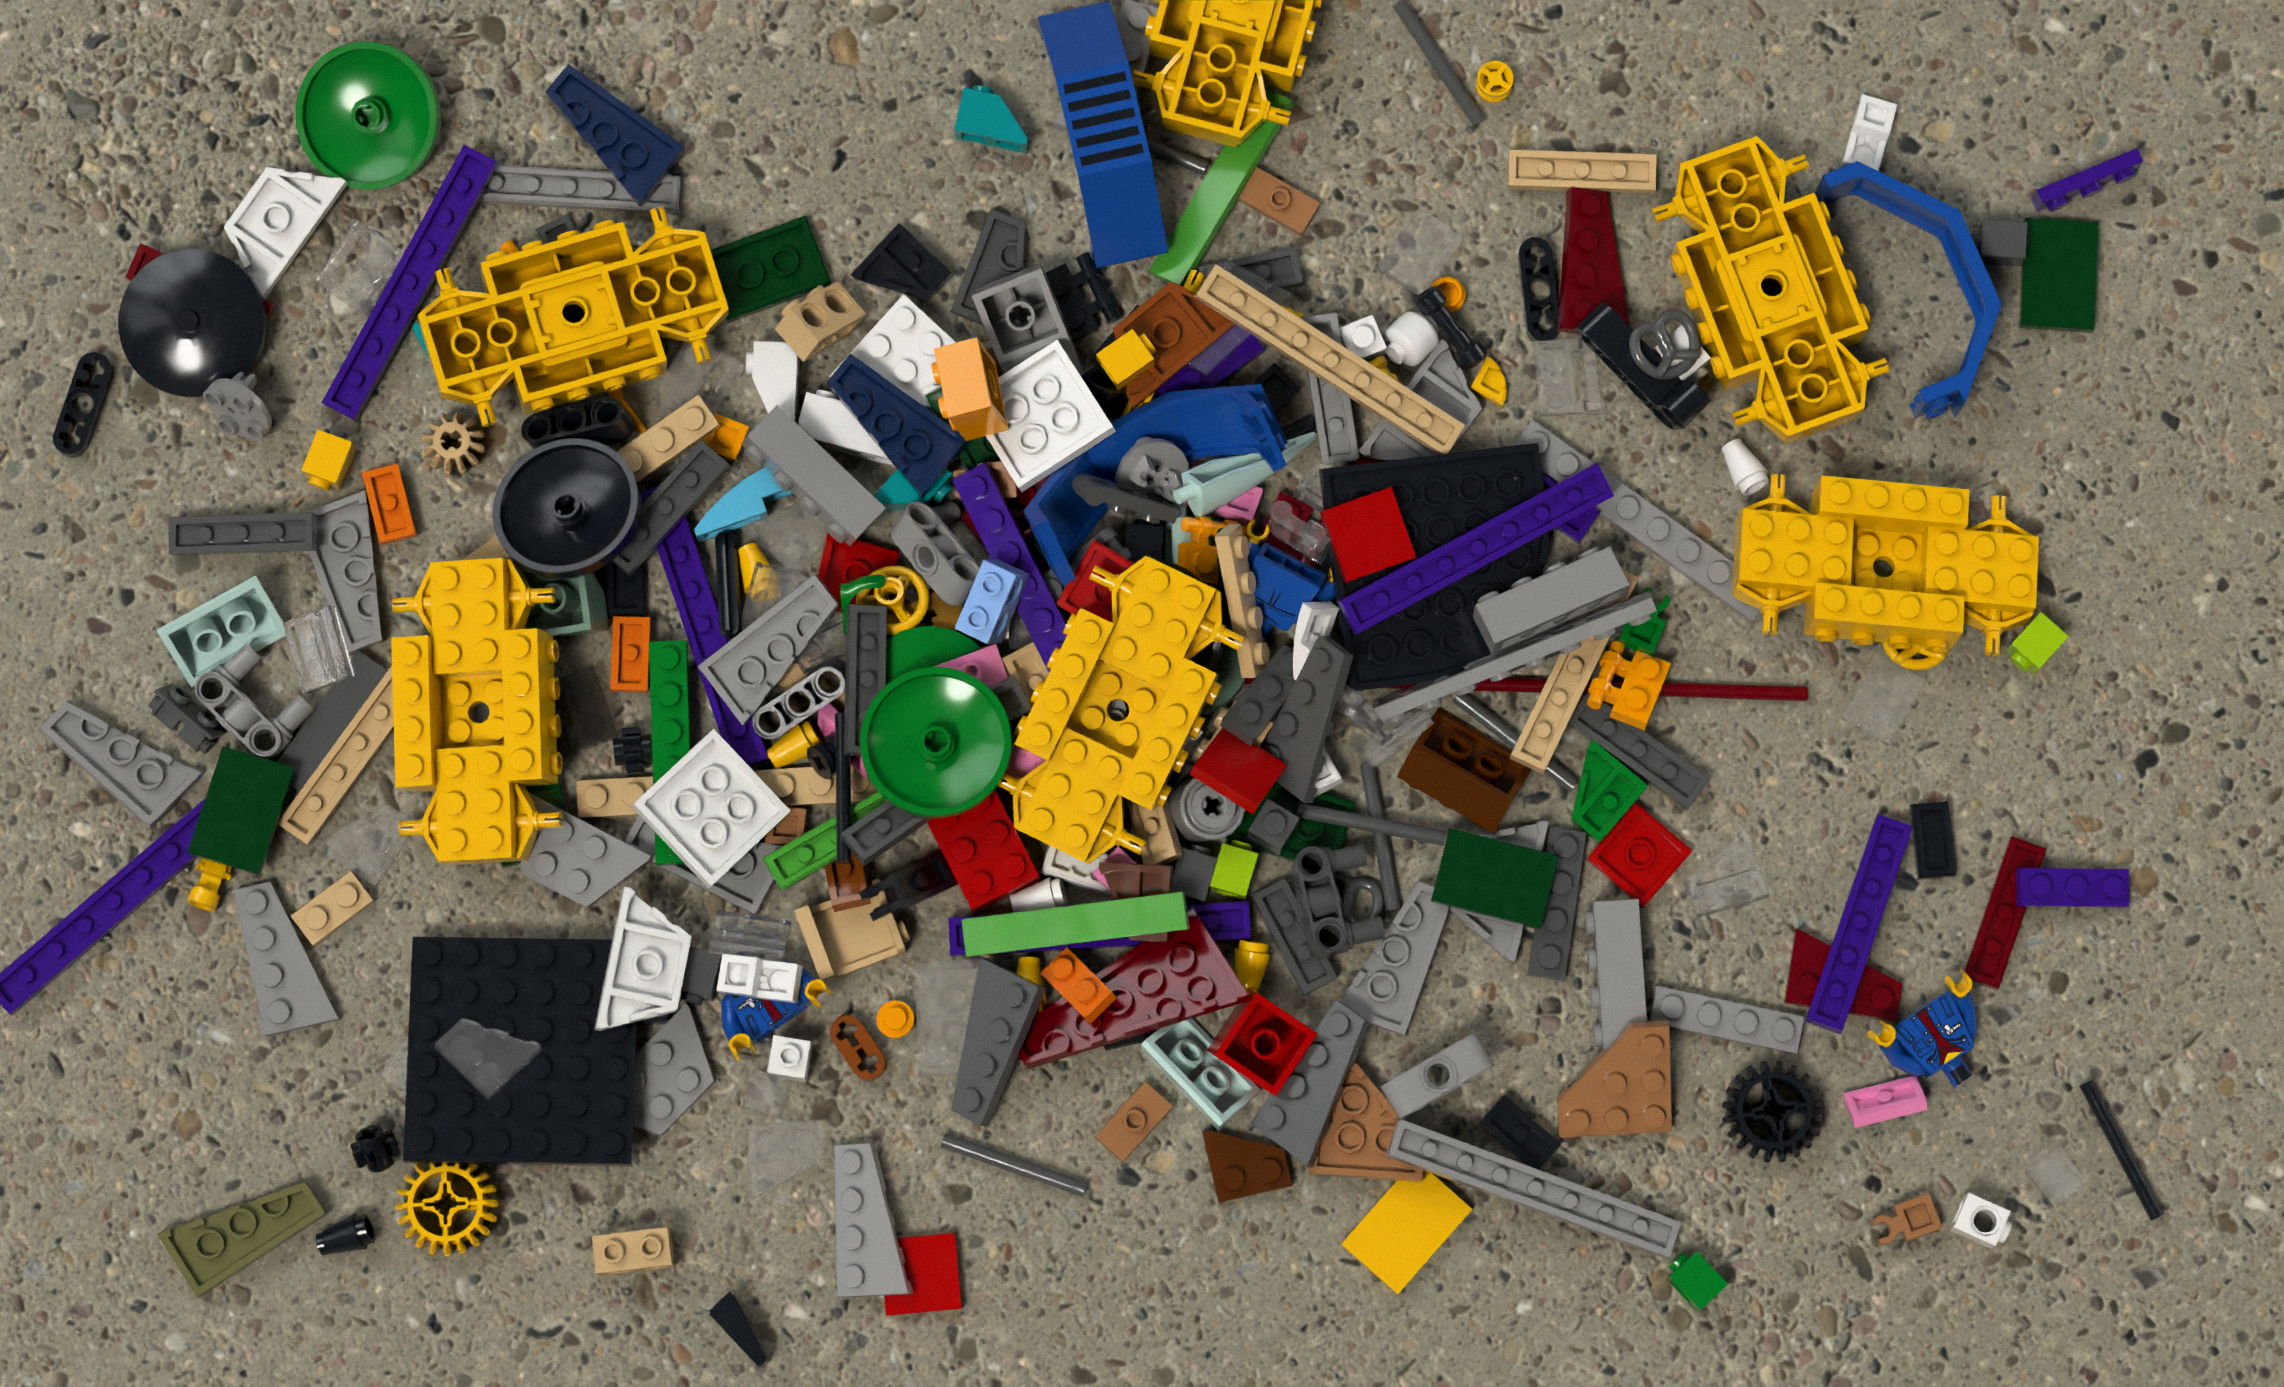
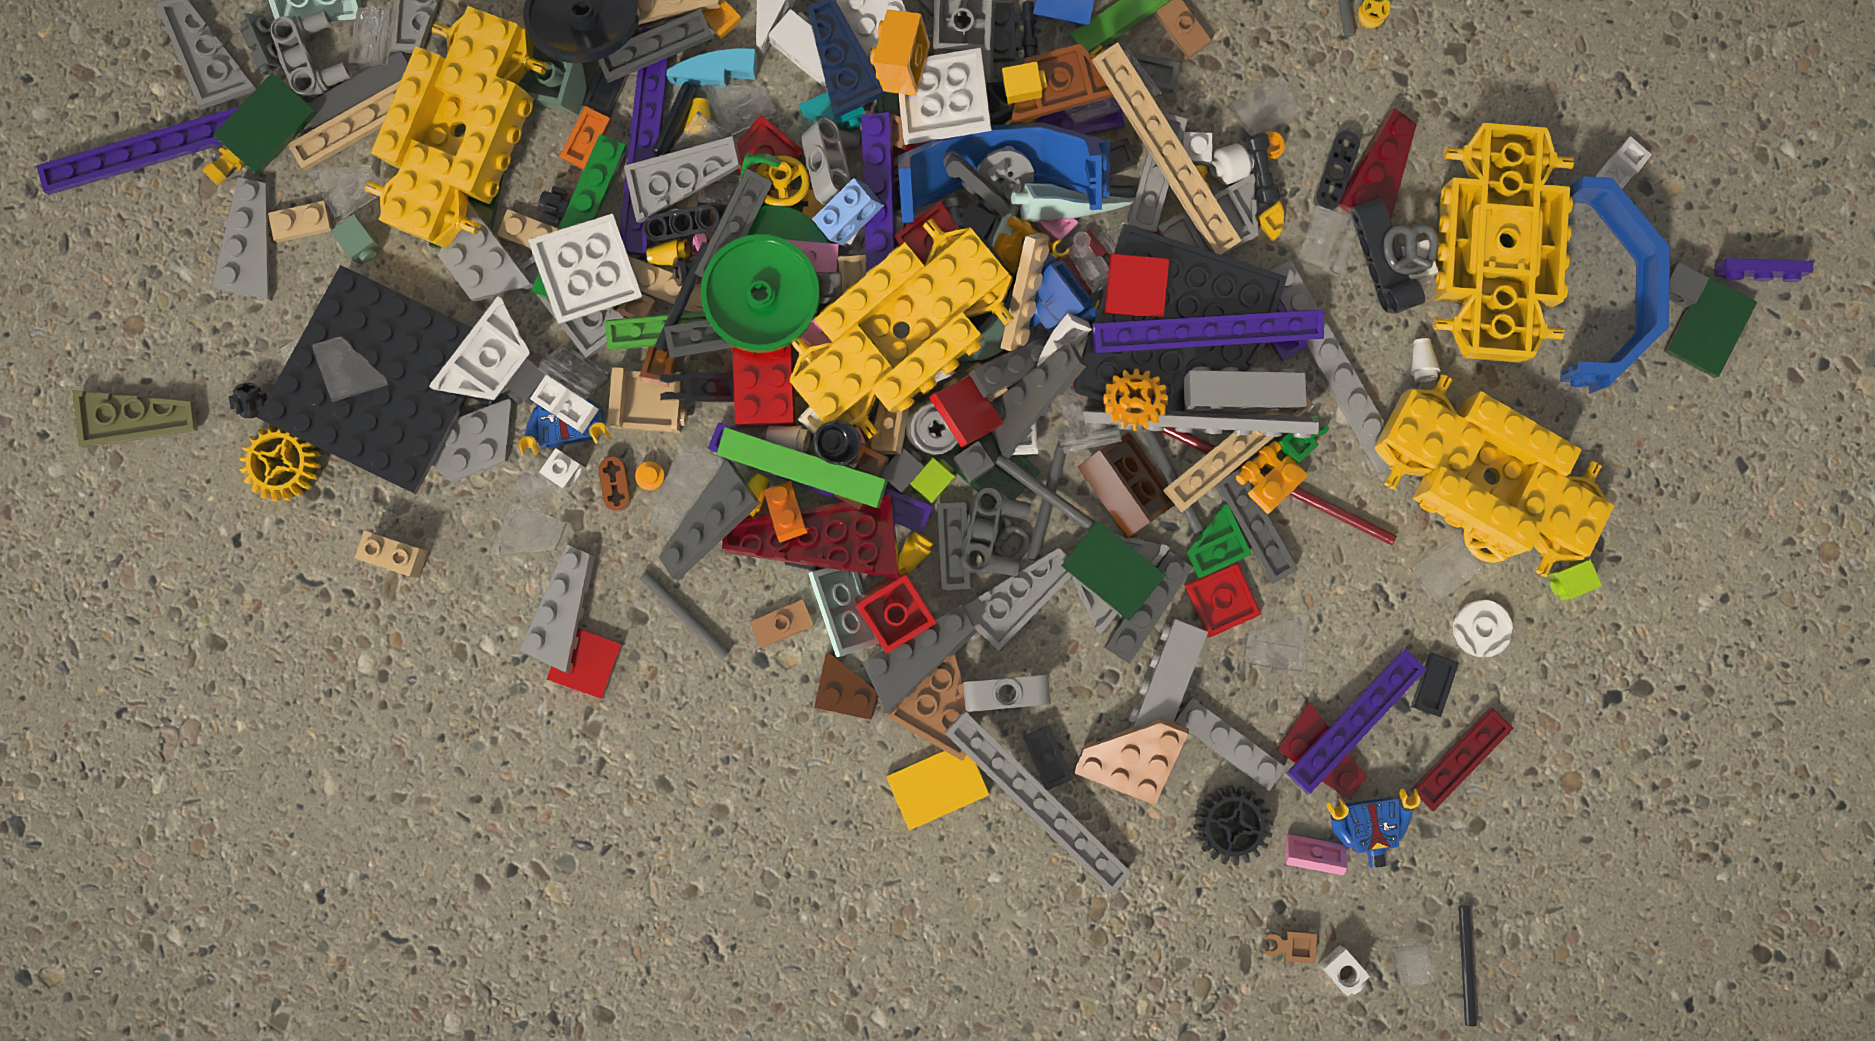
camera: 25 degrees right, 5 degrees up
black cone [315,1213,375,1256] -> none
clear smoke plate [555,666,619,758] -> none
black slope [709,1291,768,1368] -> none
light grey brick [741,405,886,546] -> none
tan plate [1508,149,1657,194] -> none
green brick [1666,1251,1728,1312] -> none
dark purple plate [2016,868,2129,908] -> none
none -> sand green brick [330,214,382,264]
none -> black hair [813,420,861,466]
none -> light orange gear [1104,369,1168,431]
none -> white tile [1453,600,1513,657]

